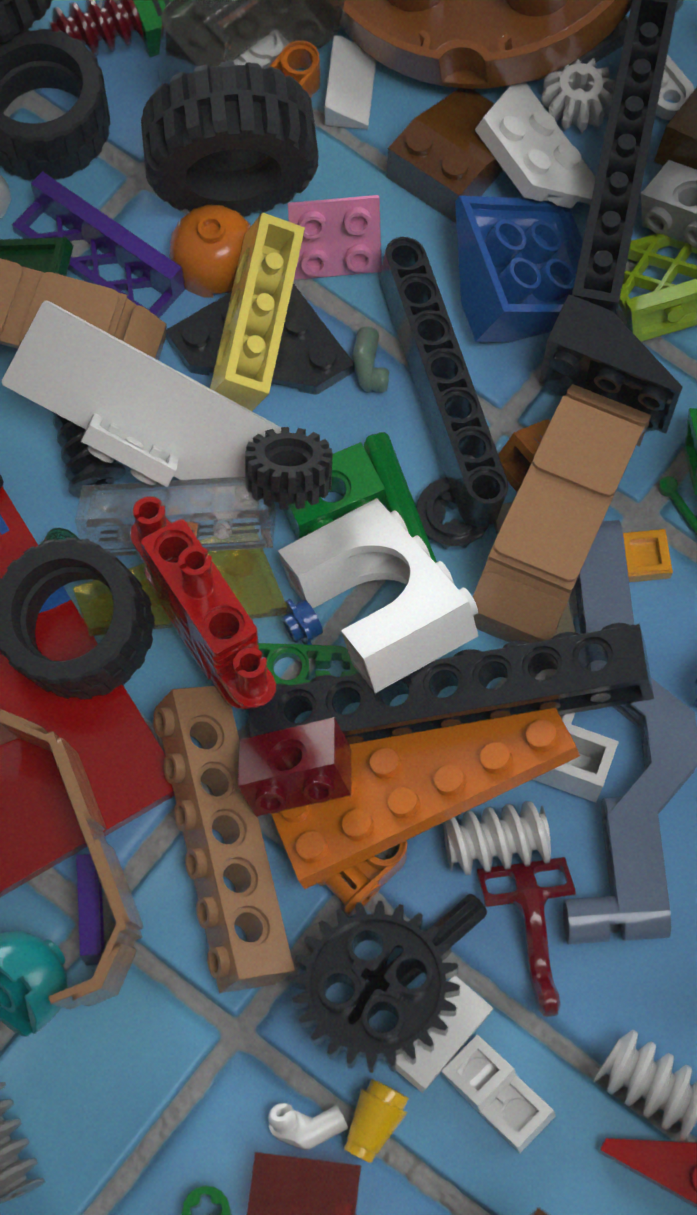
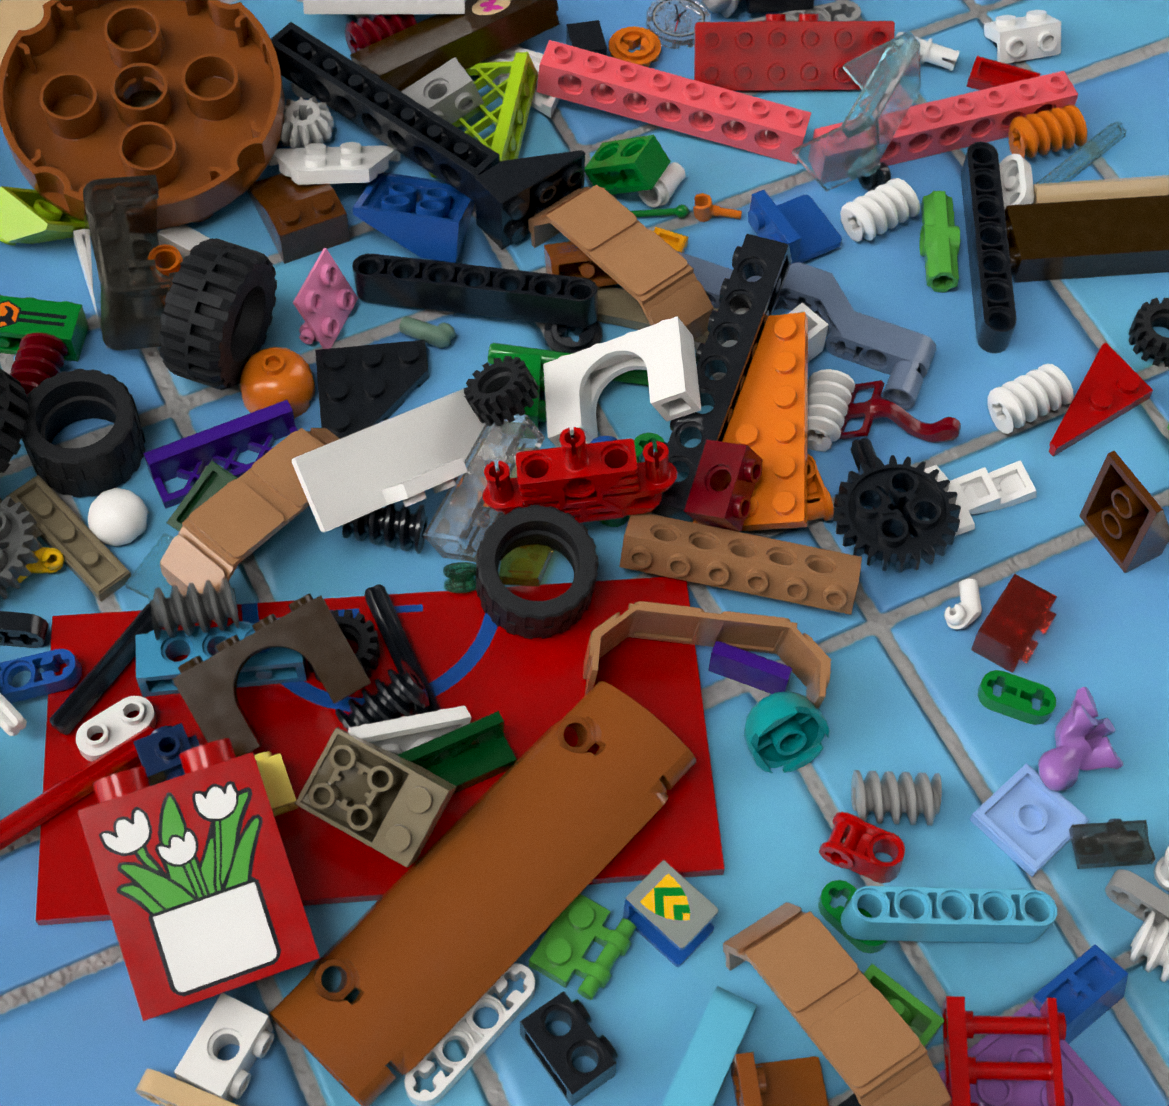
camera: 65 degrees left, 10 degrees down
light yellow brick [210,212,305,411] -> none
yellow cone [344,1079,409,1163] -> none

